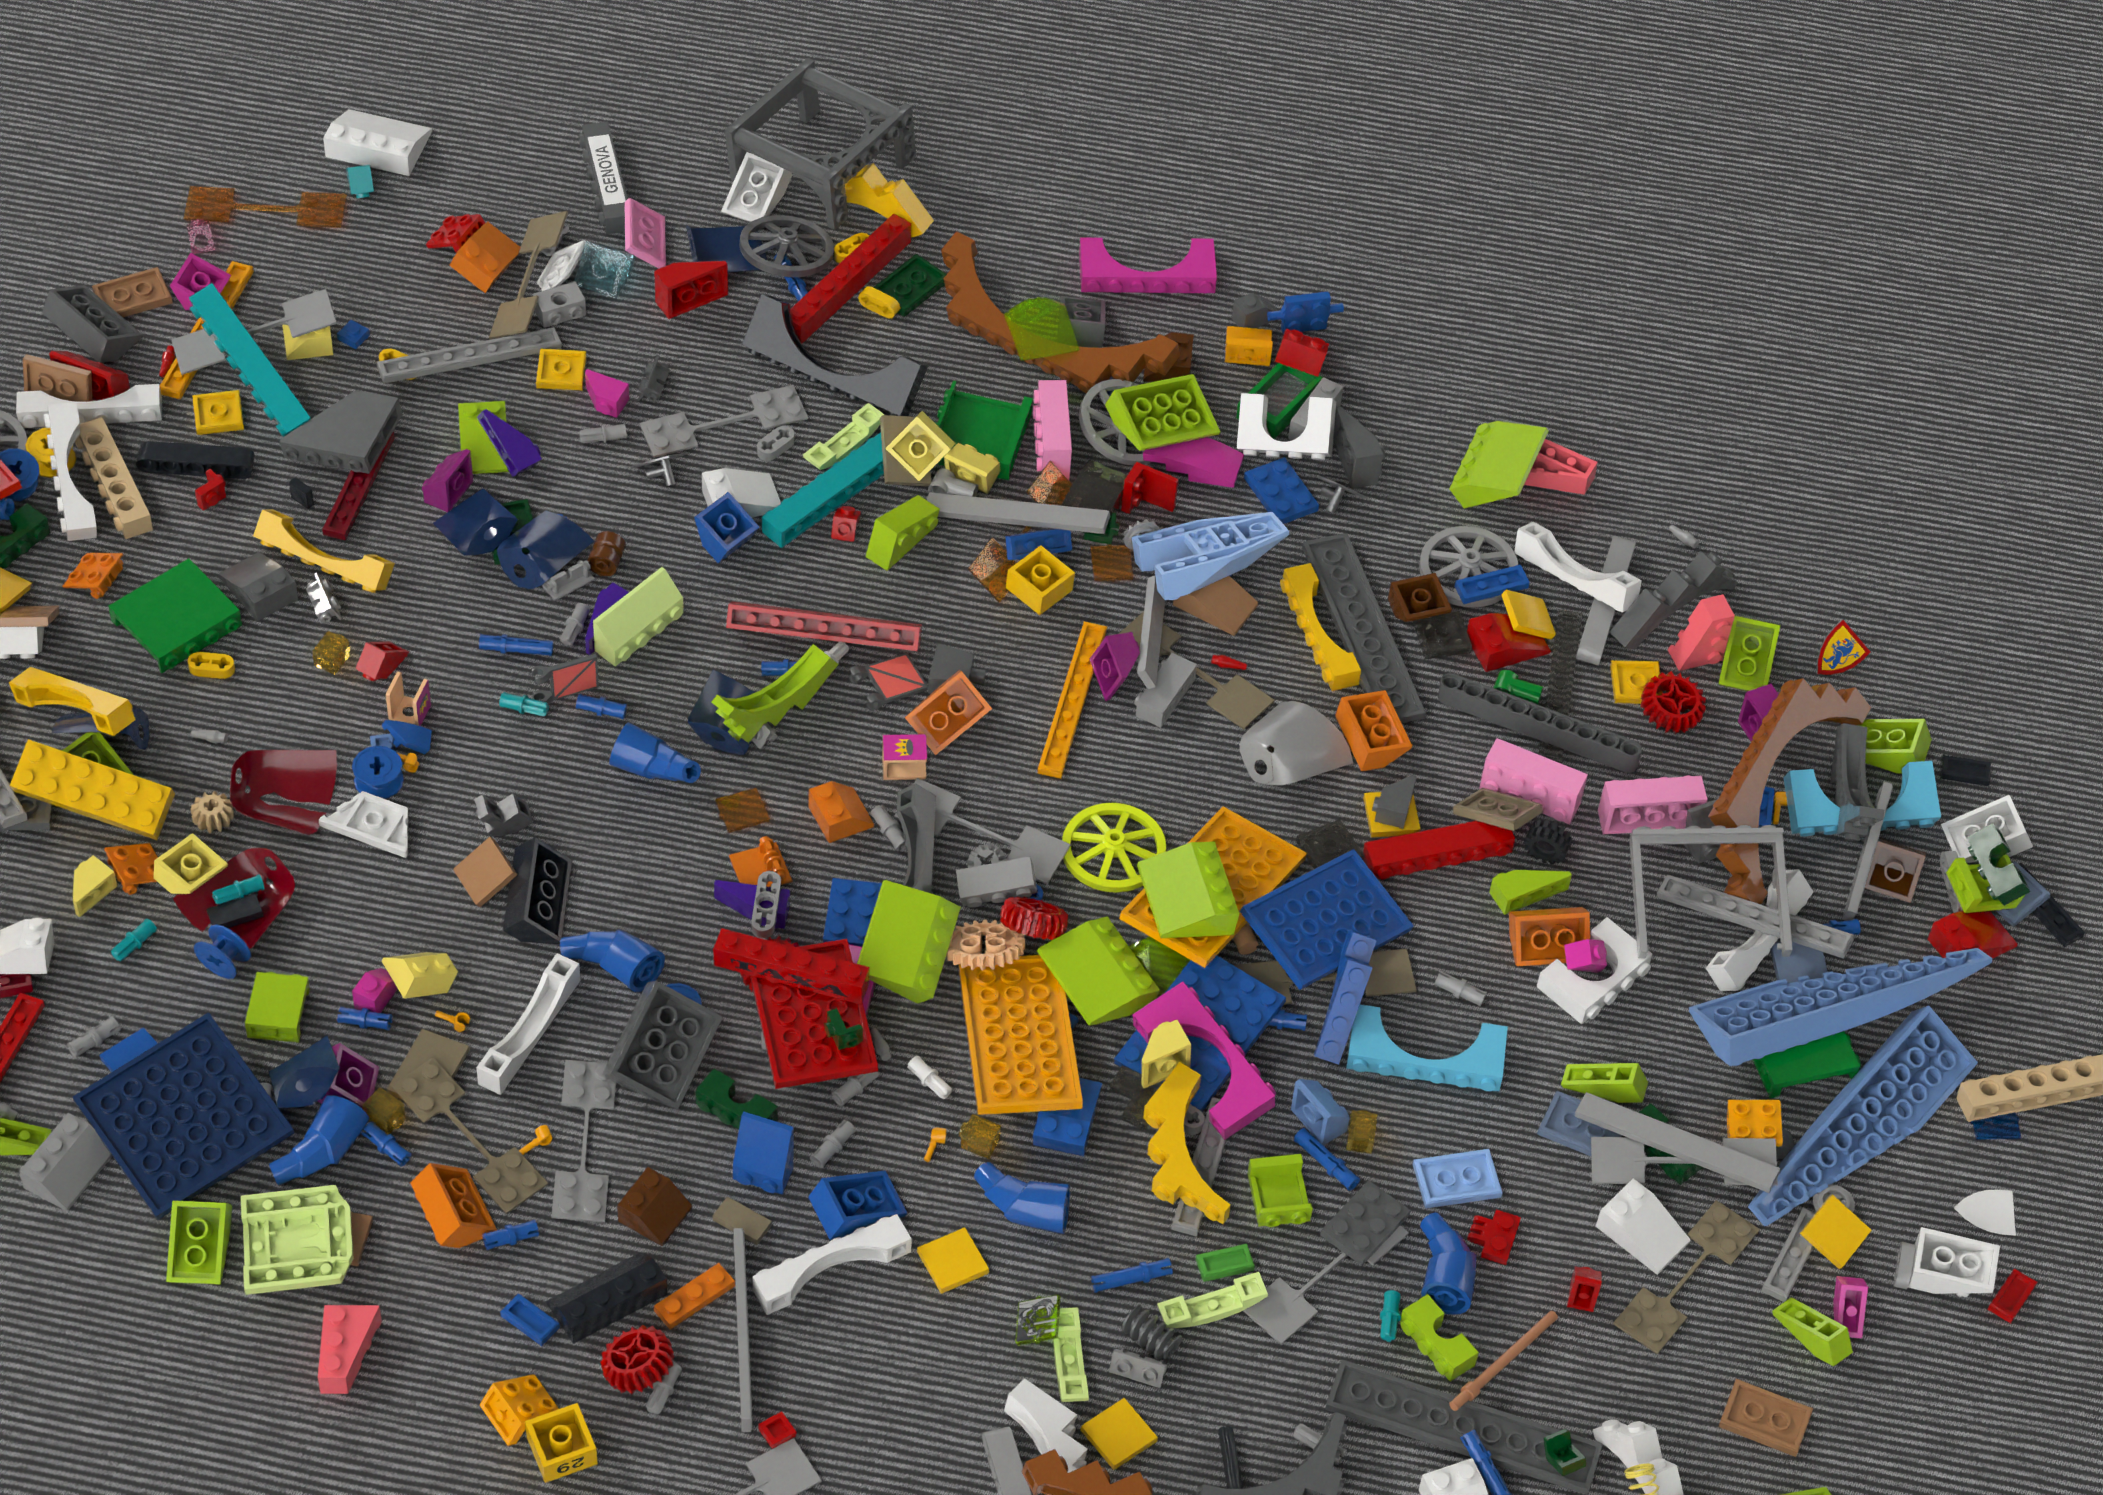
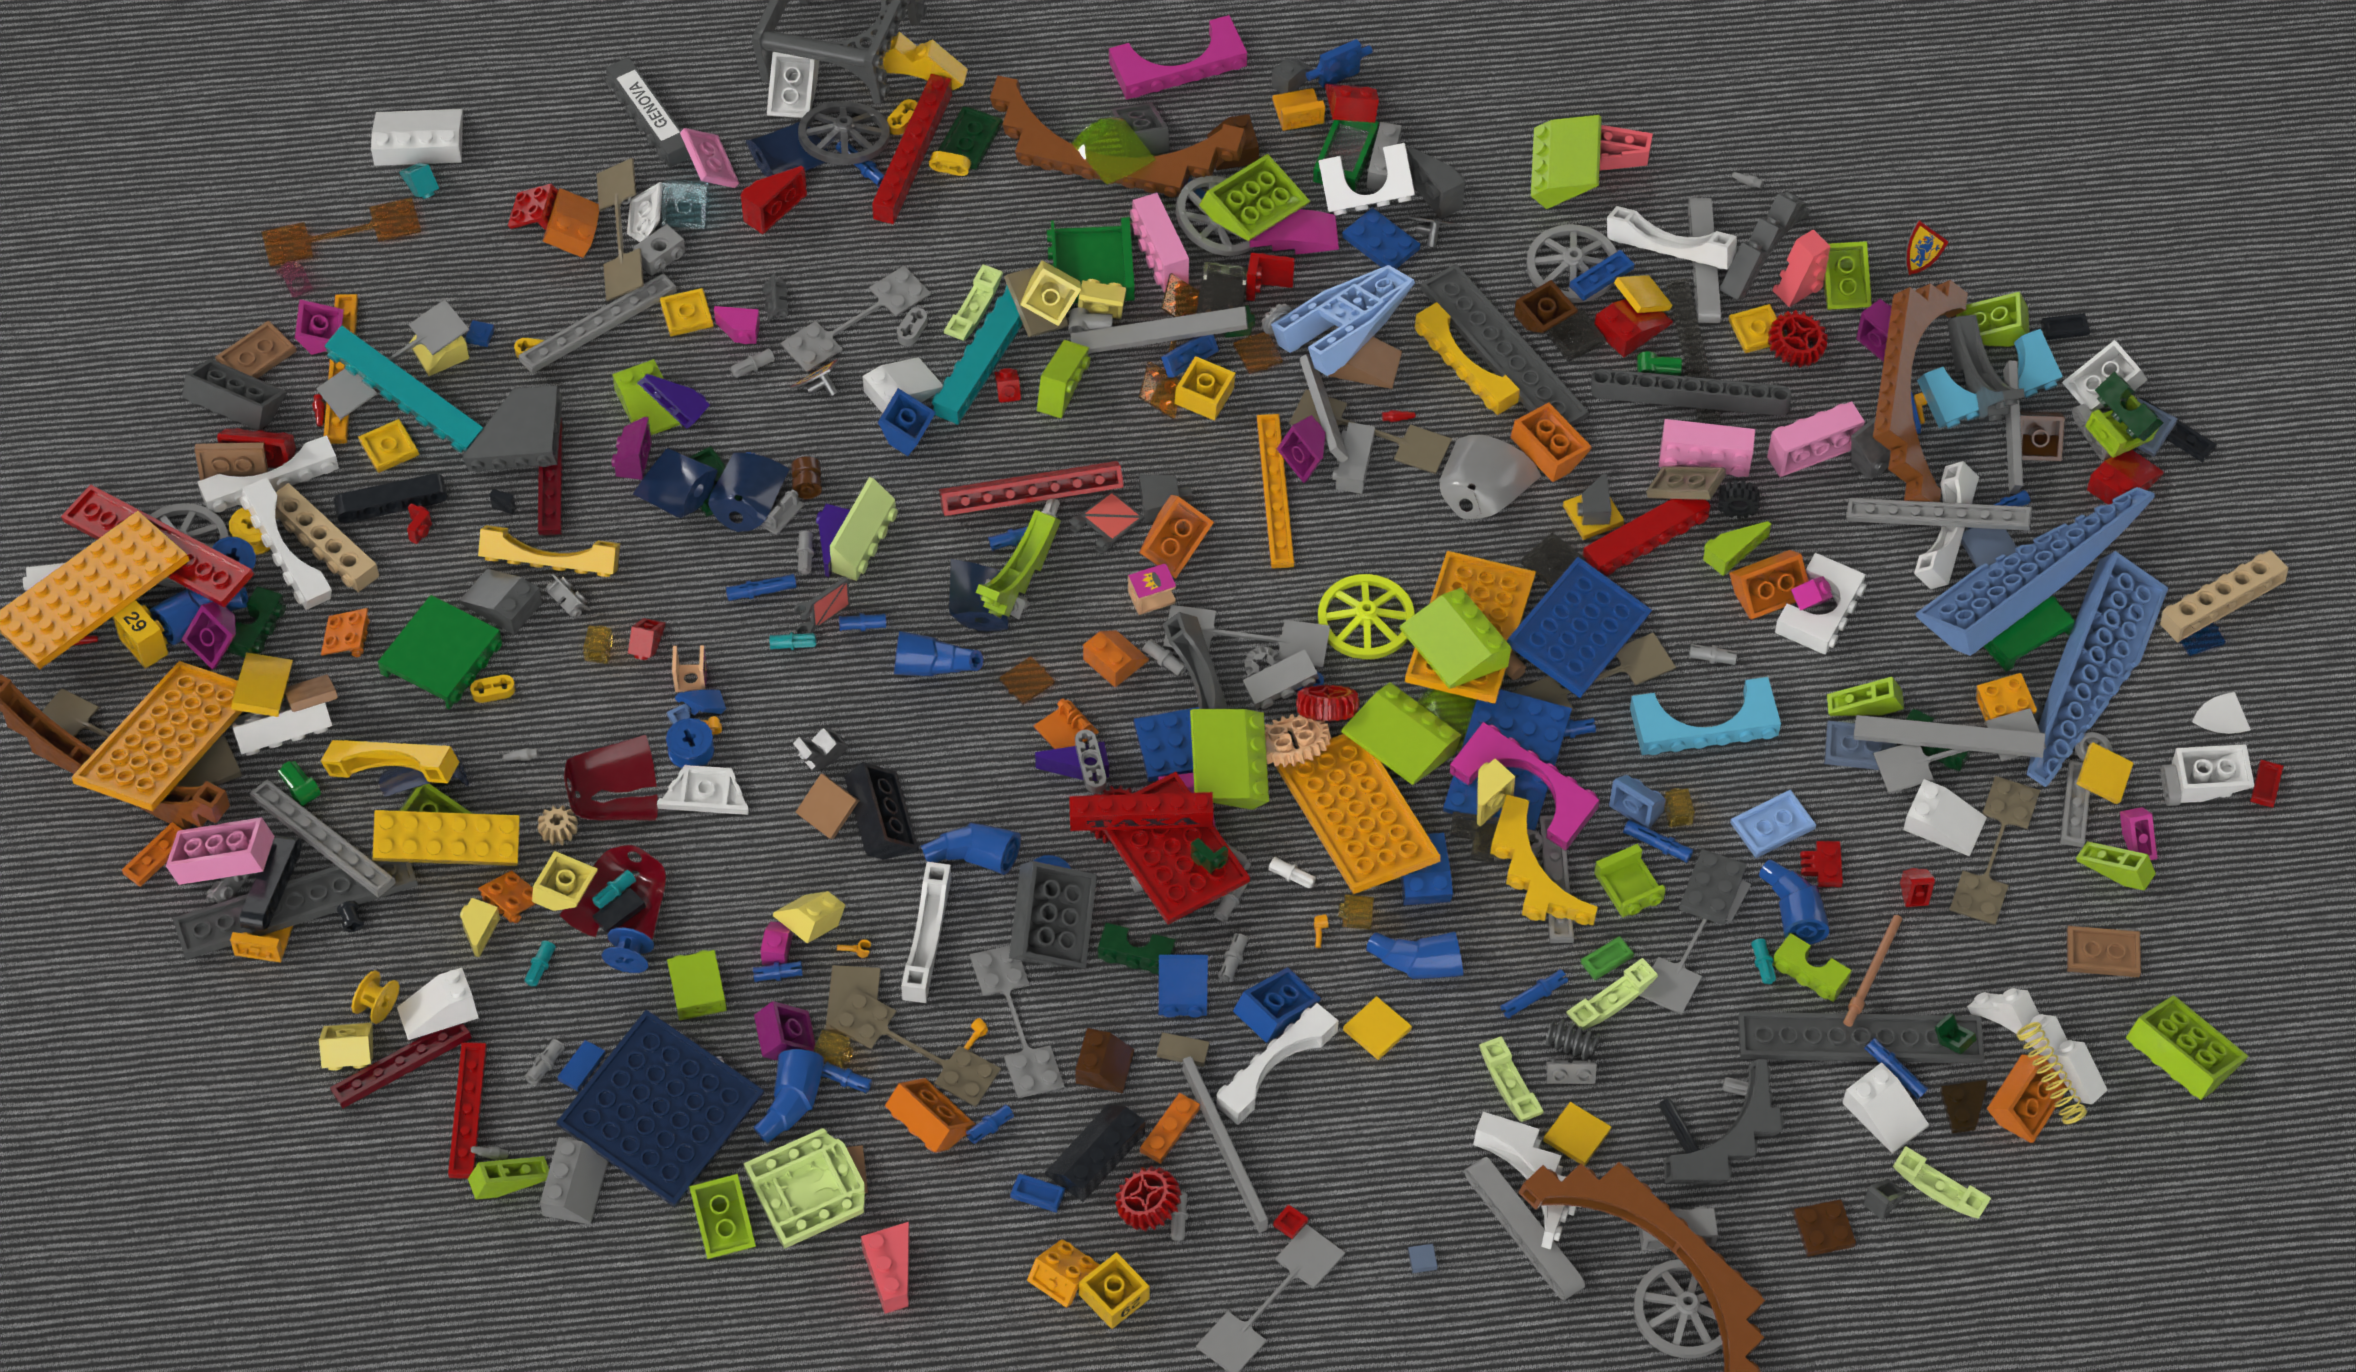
camera: 15 degrees left, 5 degrees up
dark blue piece [268,1035,340,1108] -> none
arch [742,294,928,417] -> none
piece [1015,1295,1061,1346] -> none
blue arch [1314,929,1377,1065] -> none
light grey piece [1629,825,1792,958] -> none

